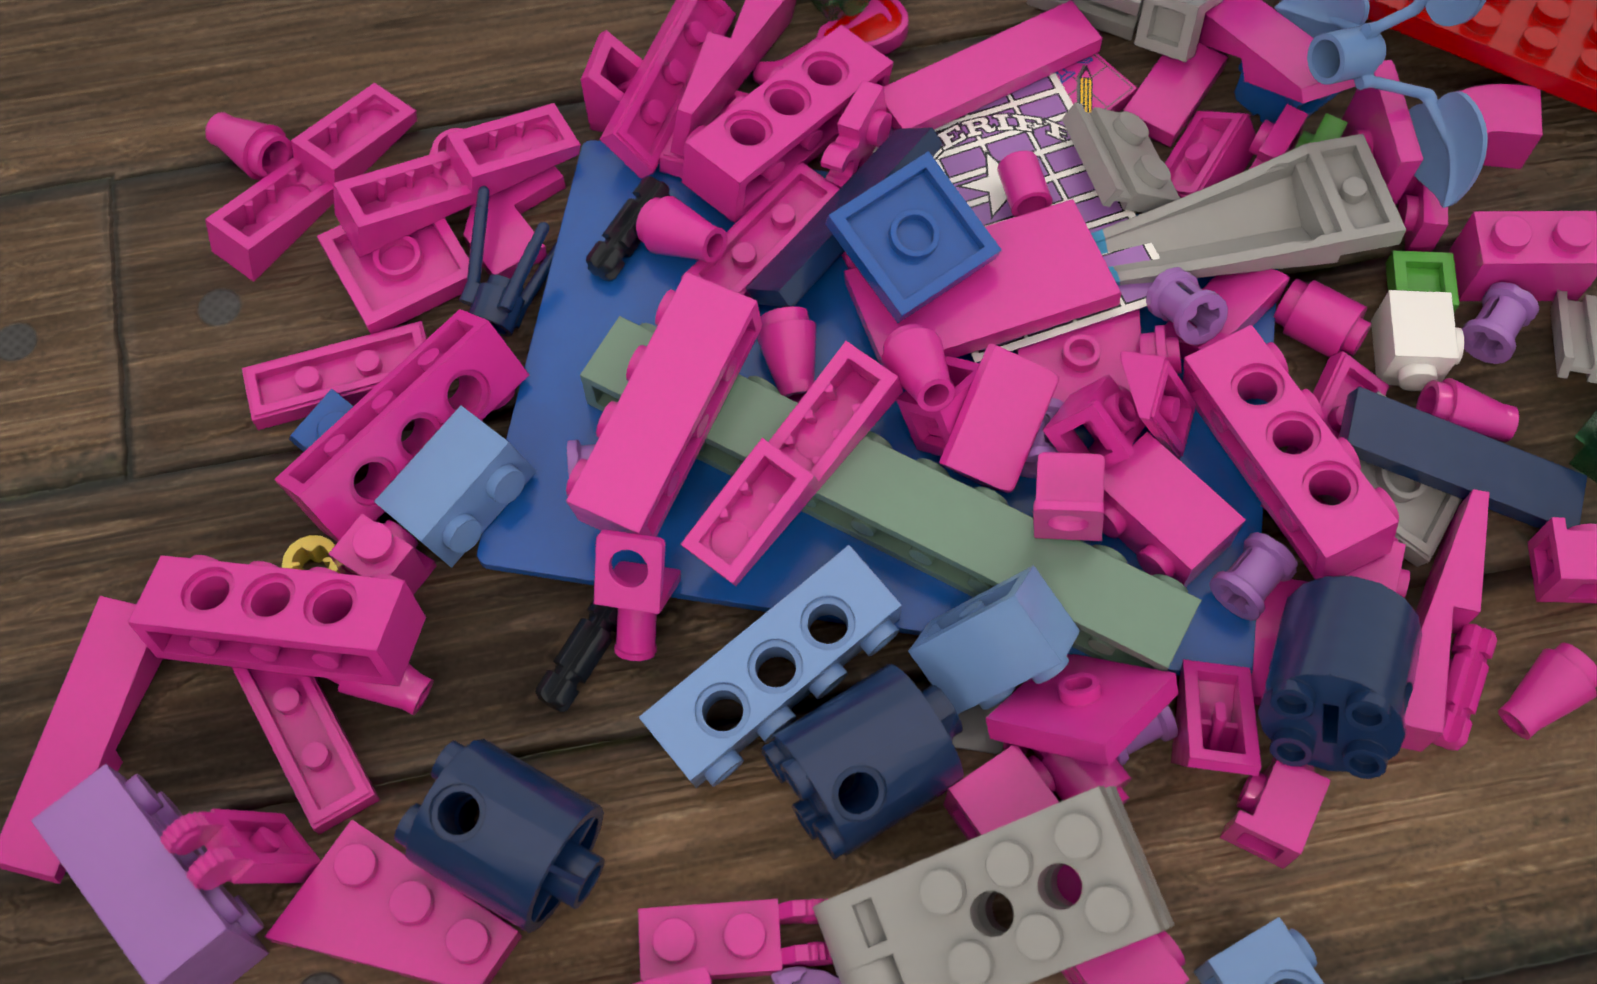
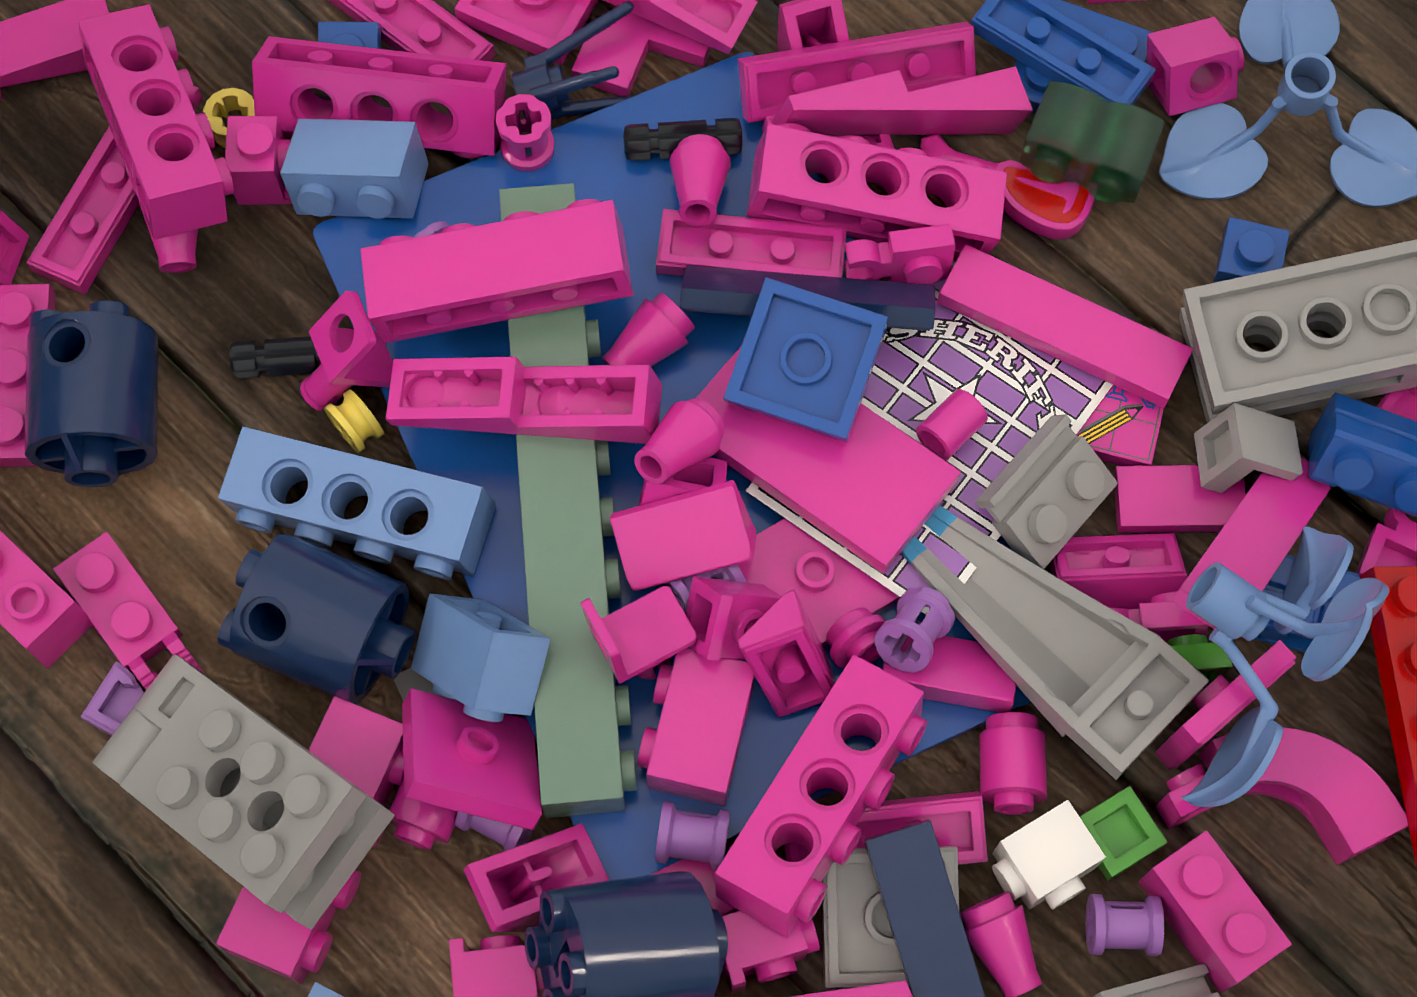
camera: 55 degrees right, 5 degrees up
none -> light yellow bush [324,389,384,453]
none -> dark pink bush [496,94,555,172]

